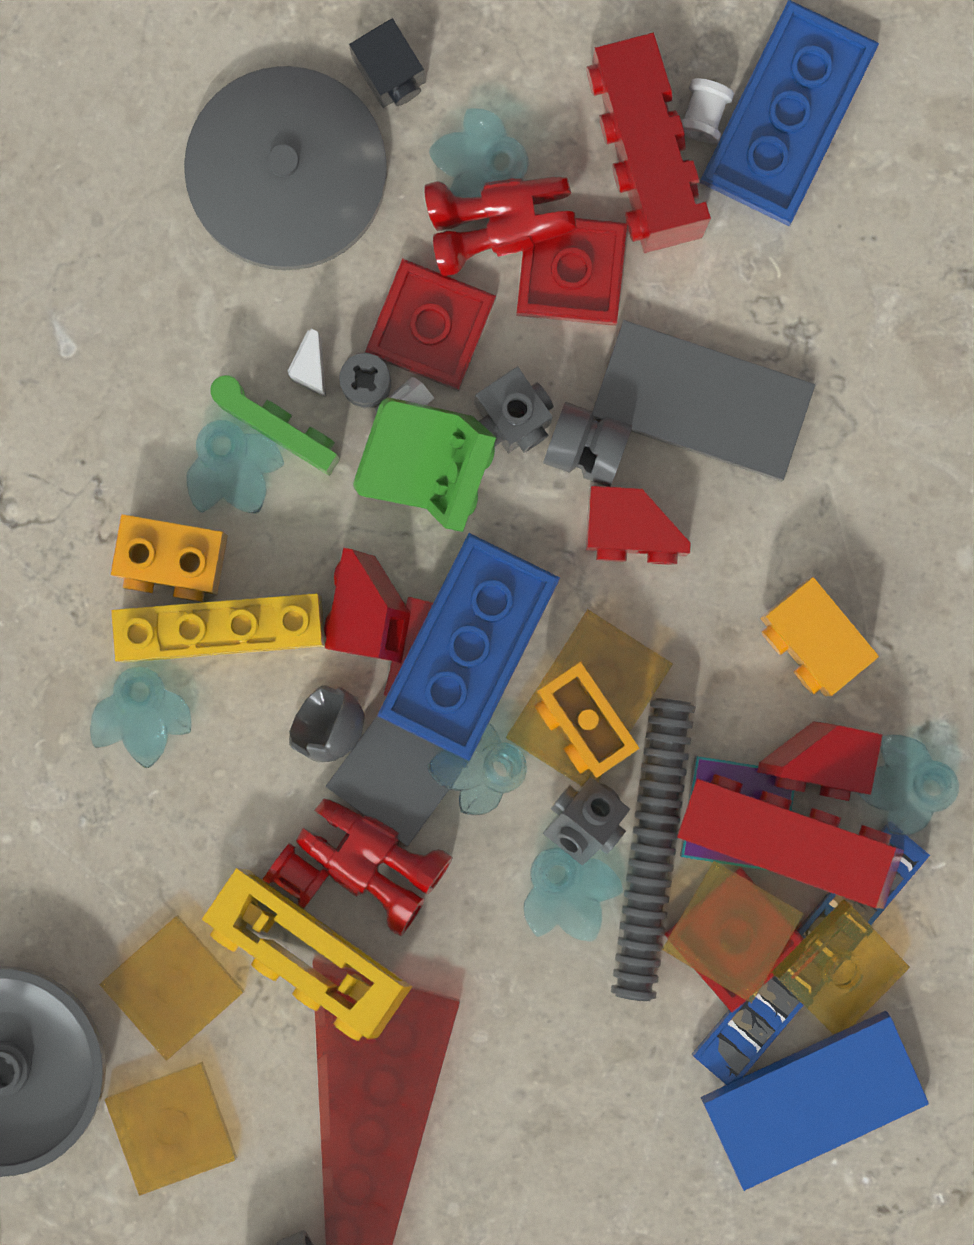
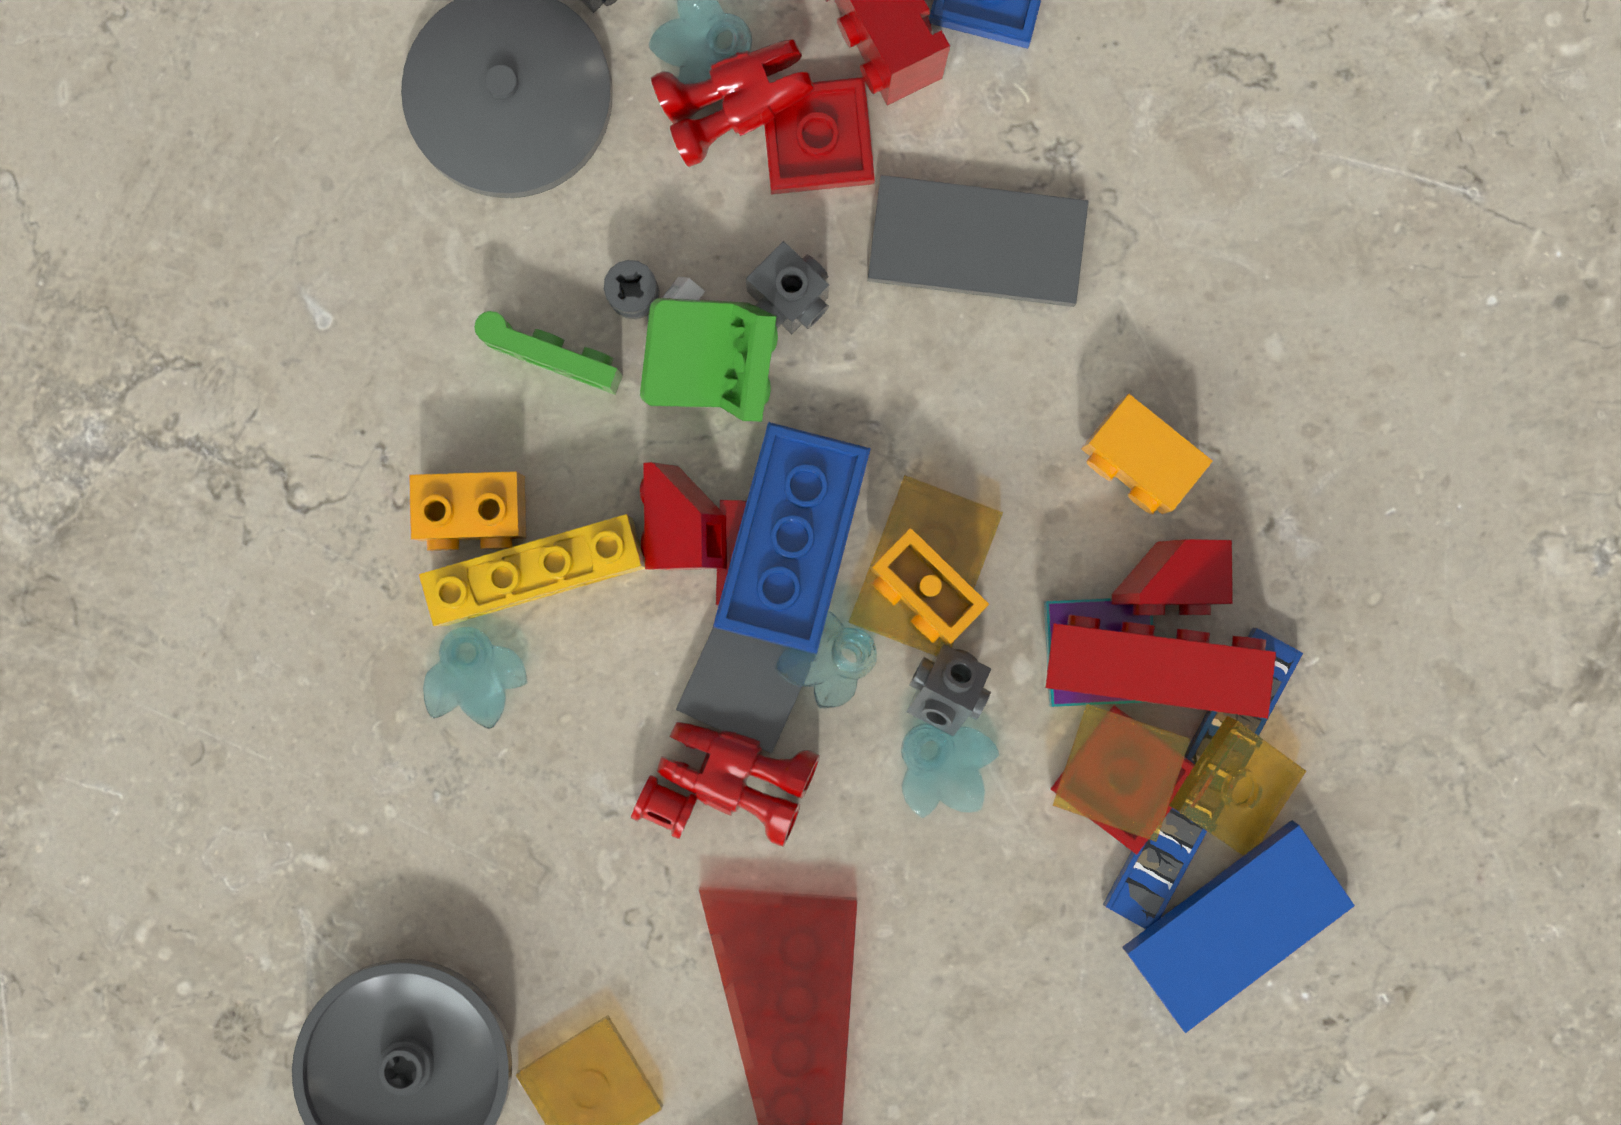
camera: 15 degrees left, 0 degrees up
clear yellow tile [99,915,245,1061] -> none
clear light blue plate [187,420,284,514] -> none
yellow brick [201,868,412,1041] -> none
white slope [288,329,326,396] -> none
dark grey hair [289,685,365,762] -> none
red tile [365,258,496,391] -> none
dark grey wheel [543,402,632,487] -> none
red slope [585,486,691,565] -> none
dark grey piece [611,698,696,1001] -> none
clear light blue plate [858,734,959,835] -> none

